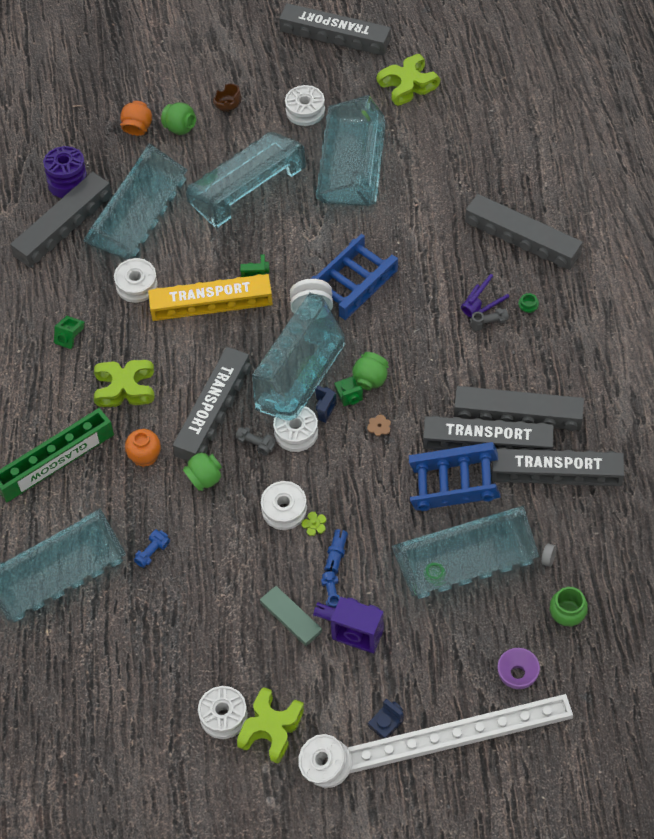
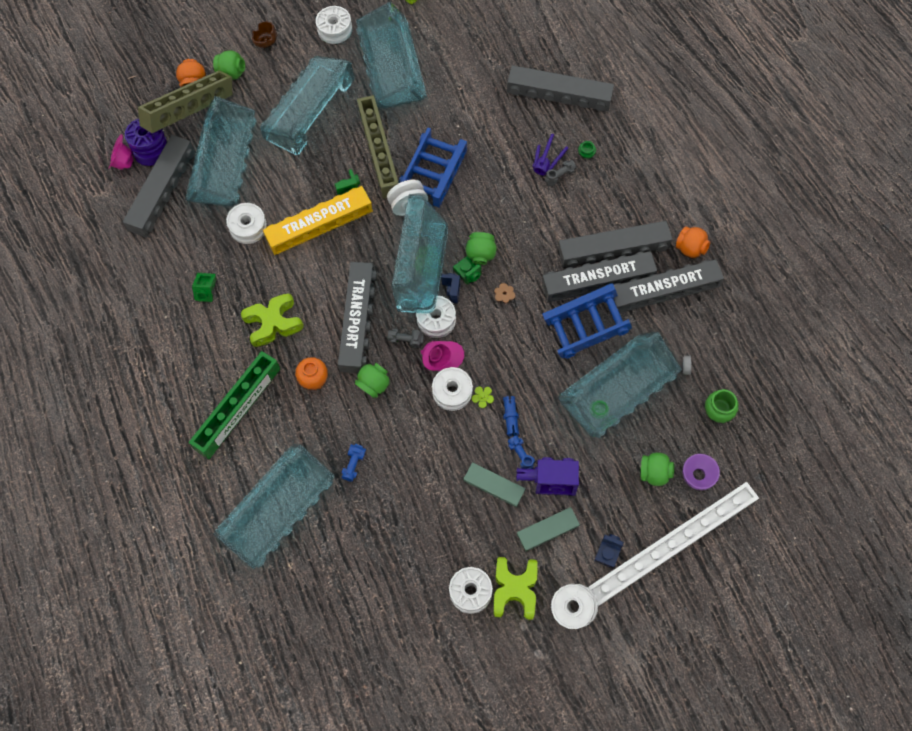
camera: 20 degrees left, 10 degrees up
none -> dark pink piece [108,134,133,170]
none -> olive brick [138,70,233,133]
none -> olive brick [357,95,399,199]
none -> dark pink piece [420,341,464,371]
none -> sand green tile [517,507,580,552]
none -> bright green piece [641,452,674,486]
none -> orange piece [676,226,710,258]

